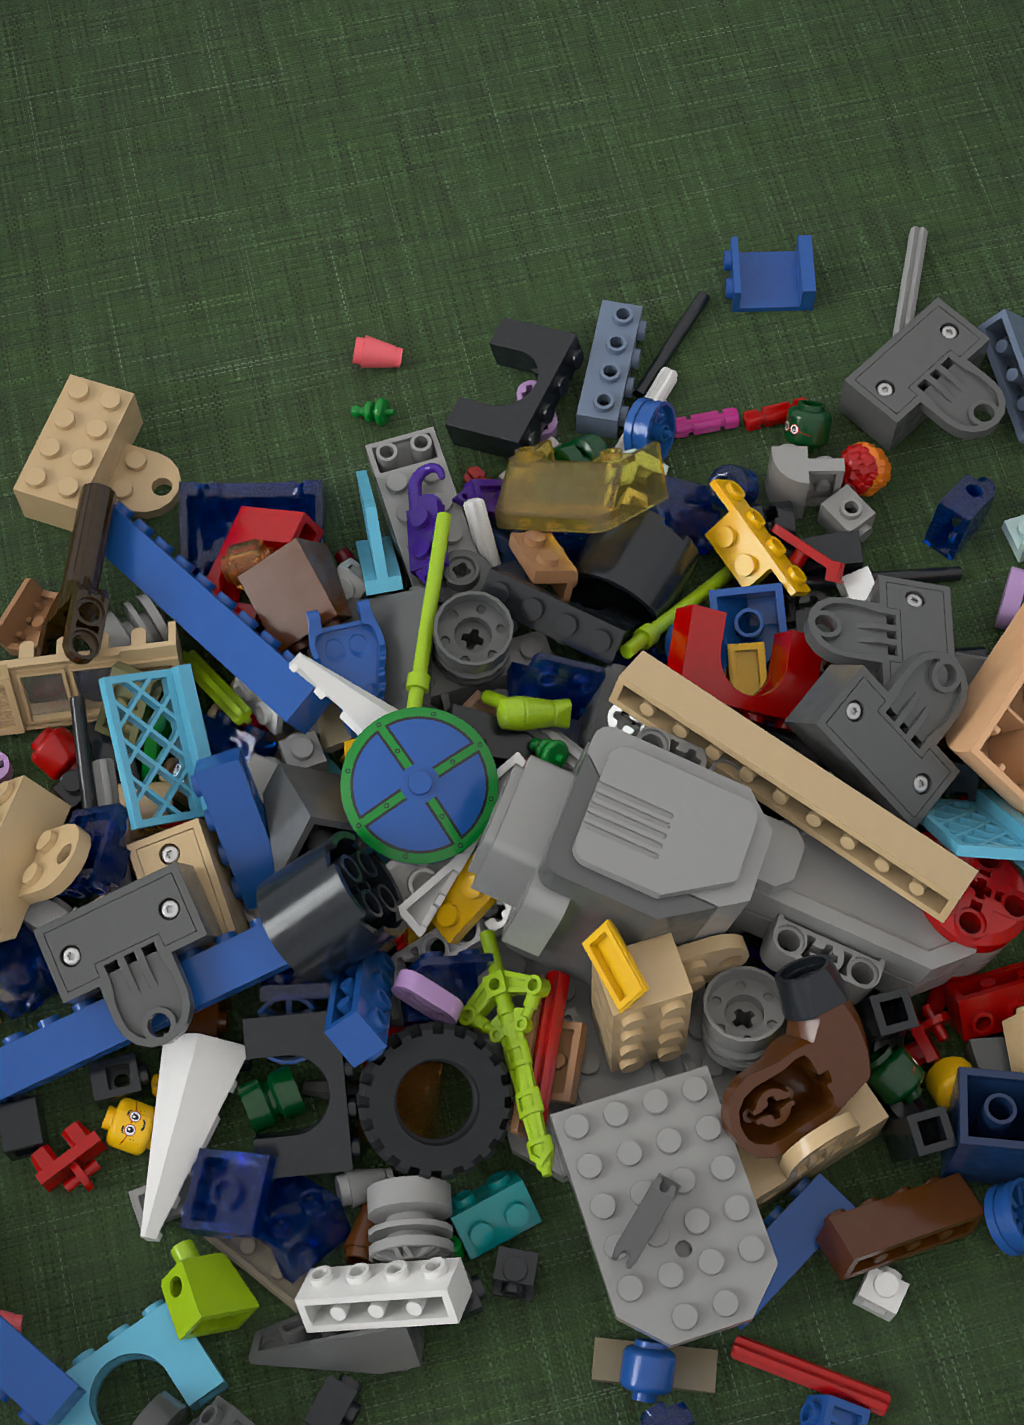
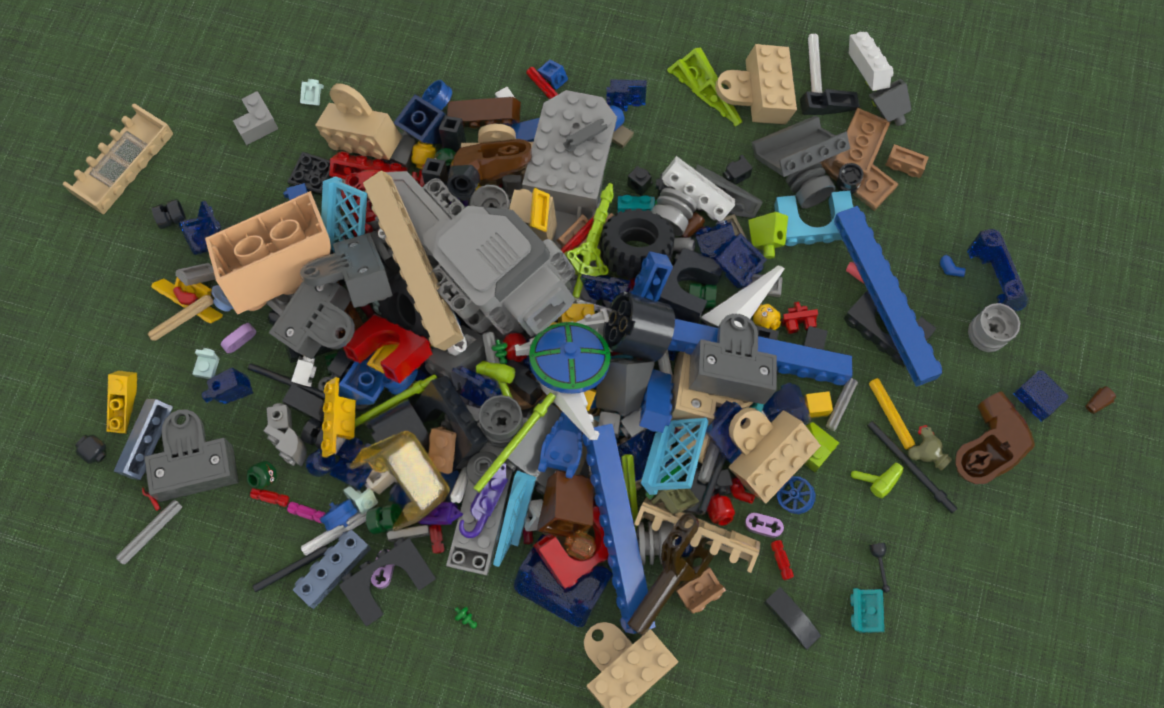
camera: 150 degrees left, 5 degrees up
coral cone [352,335,403,368] -> none
lavender beam [391,969,464,1025] -> none
blue panel [723,235,816,312] -> none
red piece [771,523,845,584] -> none
red piece [840,441,892,497] -> none

